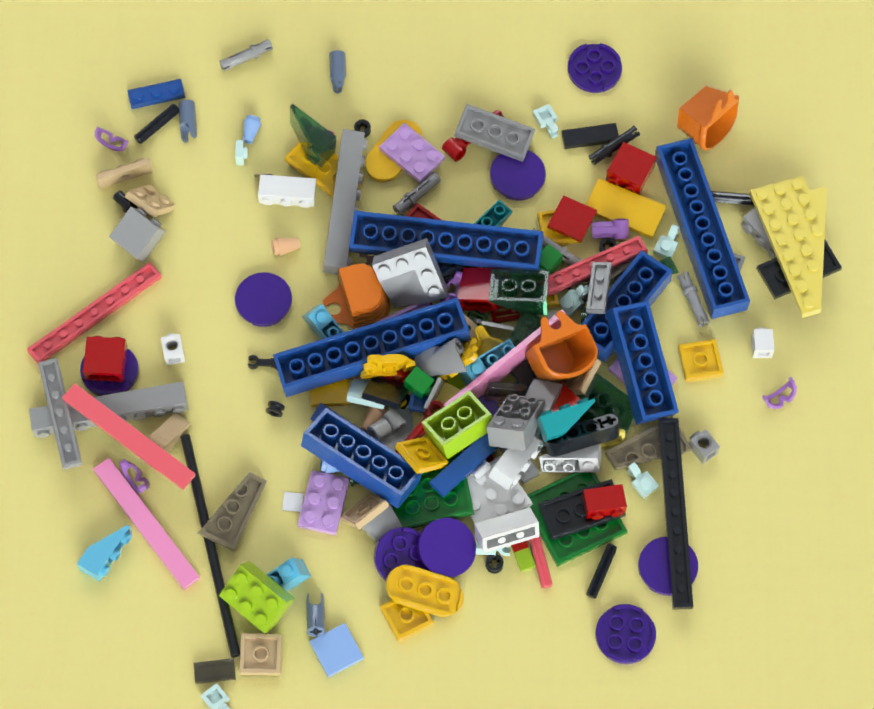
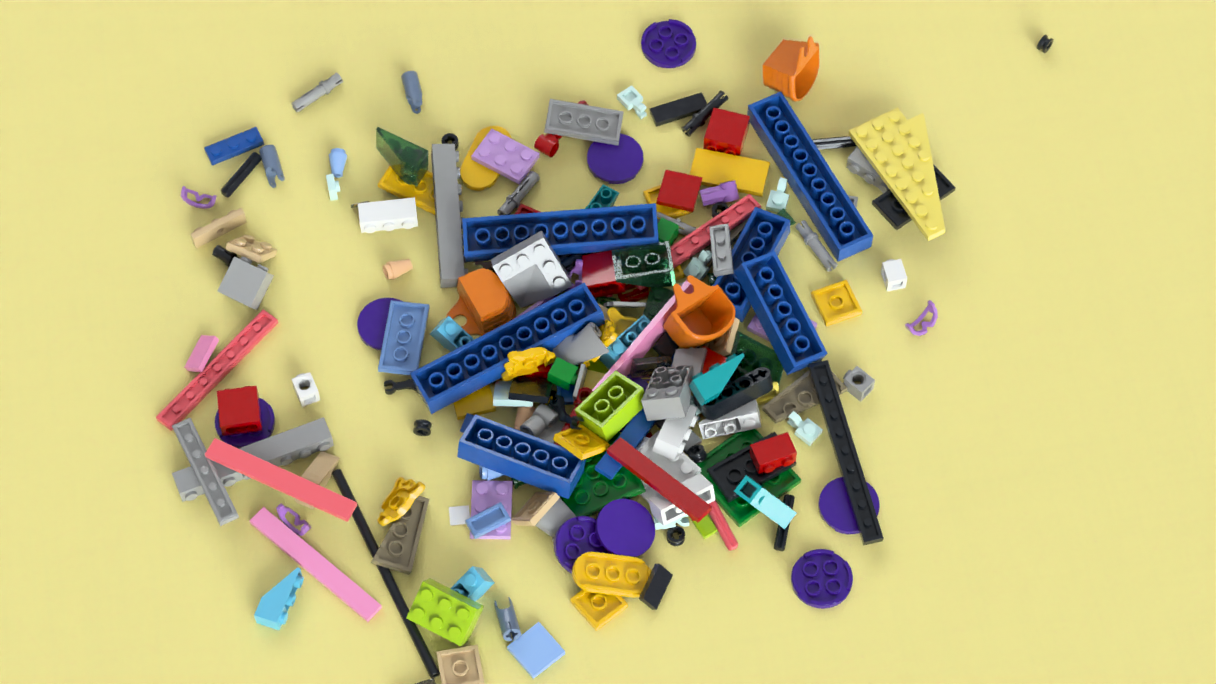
camera: 10 degrees left, 5 degrees down
none -> bright pink tile [184,335,219,372]
none -> yellow tile [377,477,425,526]
none -> medium blue tile [378,300,430,375]
none -> medium blue tile [465,502,511,539]
none -> black piece [550,394,584,430]
none -> red tile [607,437,712,523]
none -> black tile [639,564,673,610]
none -> black bush [687,444,707,463]
none -> slope [734,475,797,529]

